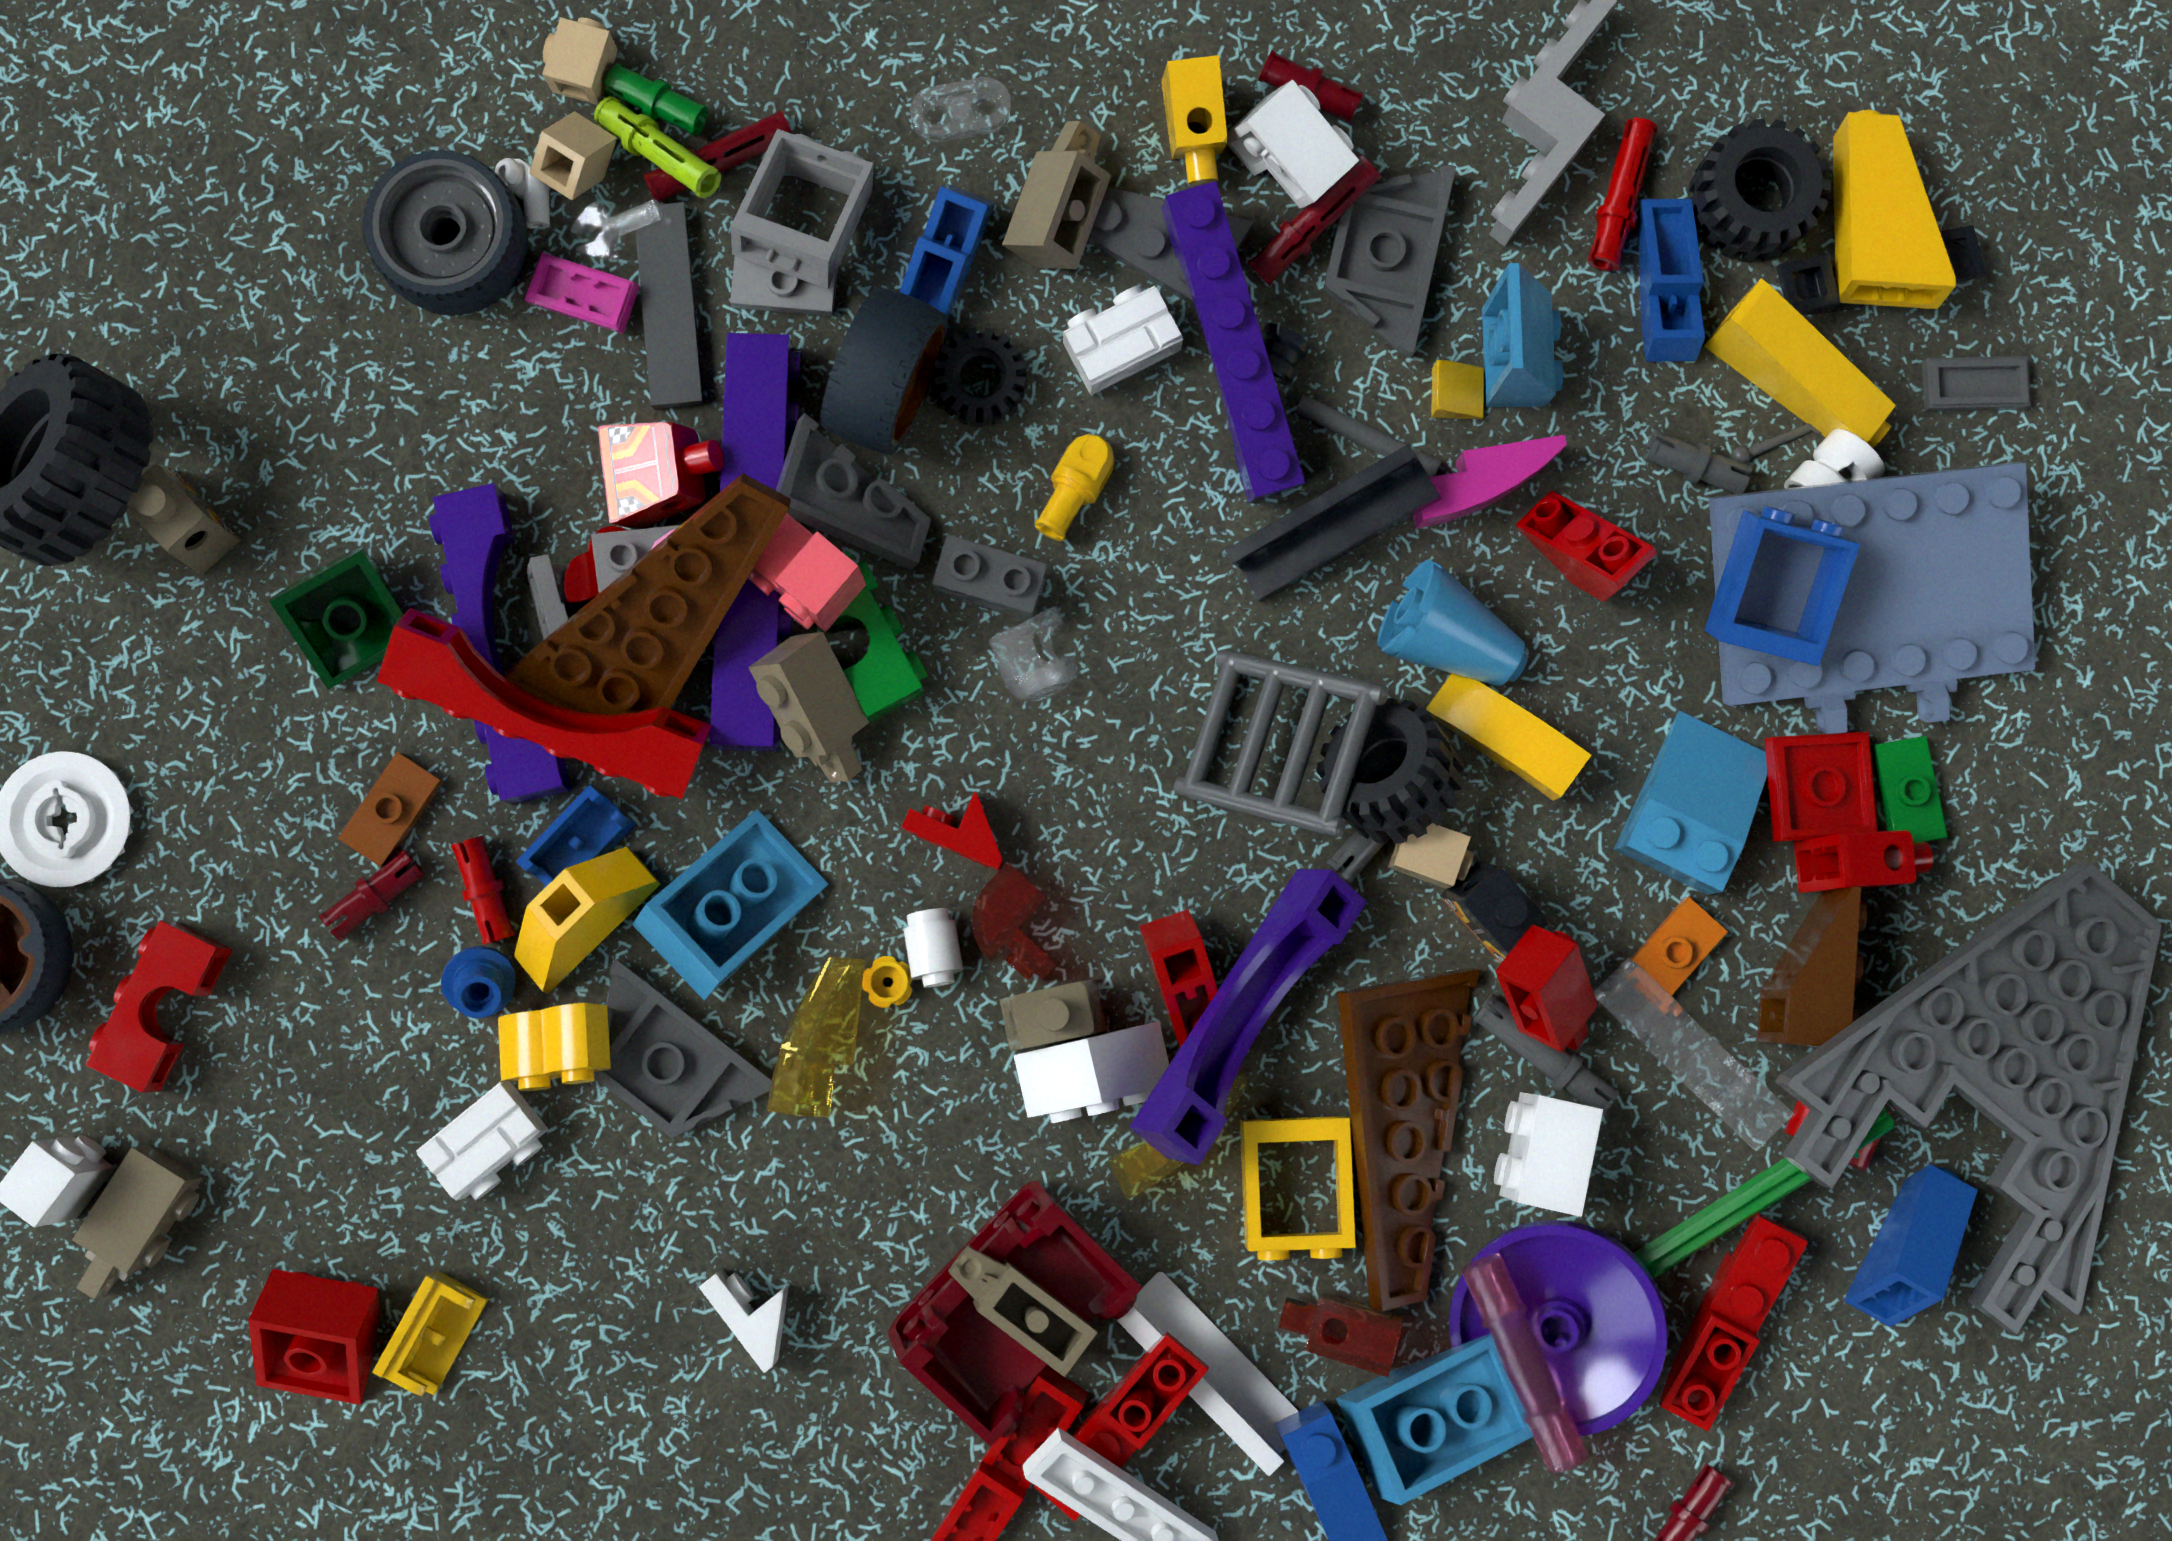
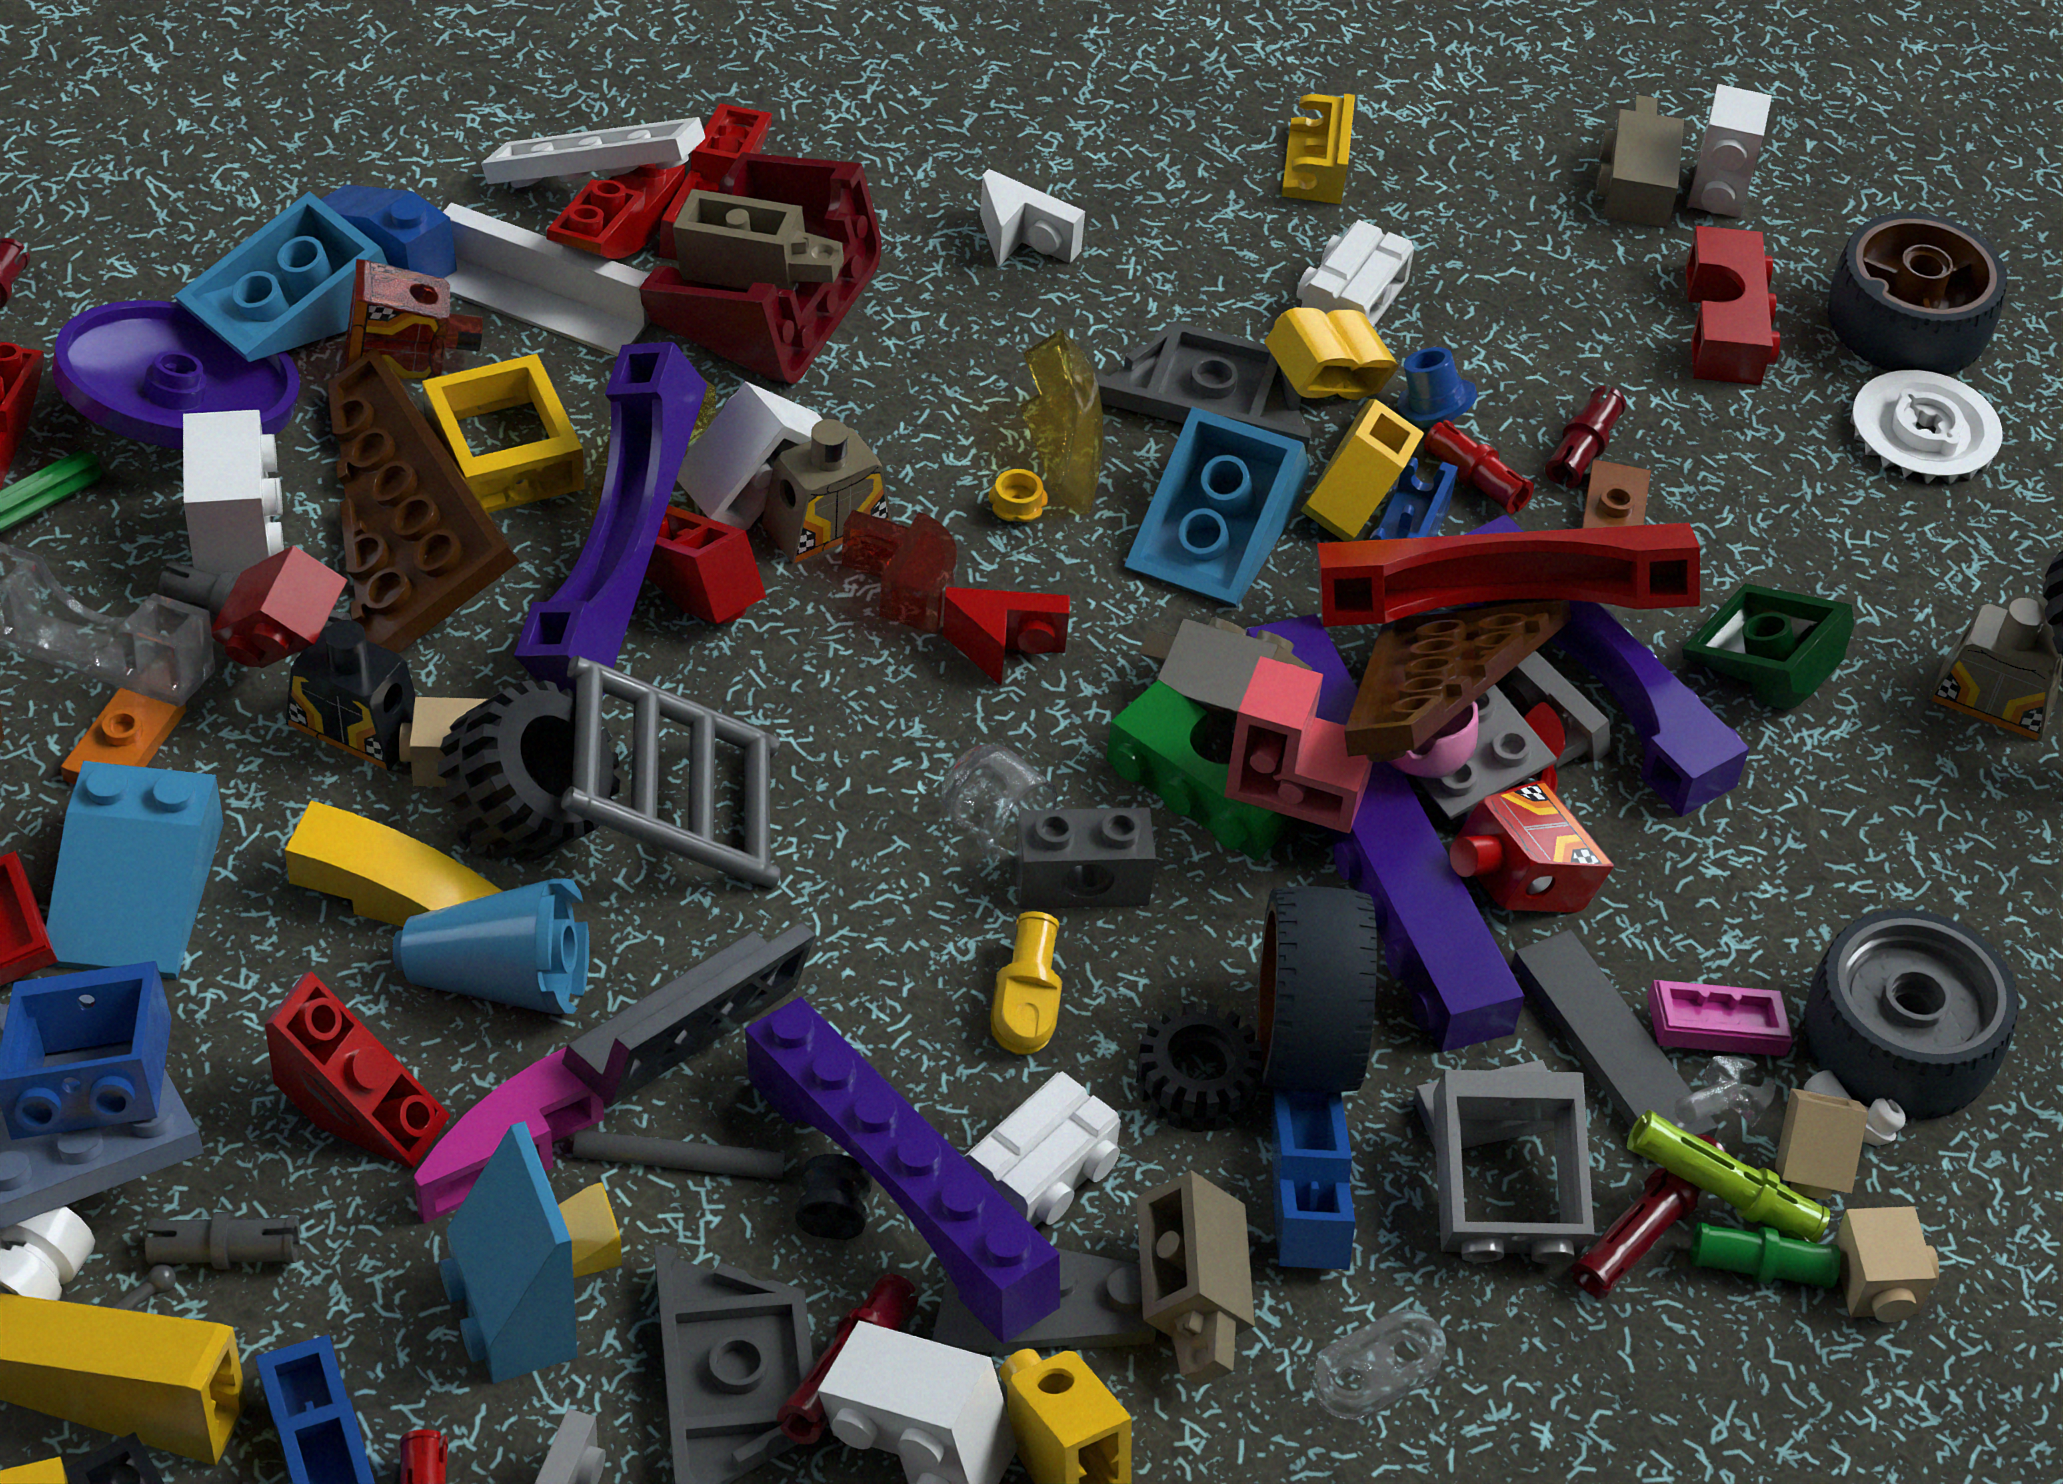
camera: 160 degrees right, 35 degrees down
red slope [248,1269,380,1405] -> none
dark grey wing [776,413,931,570] -> none
white brick [904,908,963,988] -> none
clear pink piece [1461,1253,1589,1473] -> none

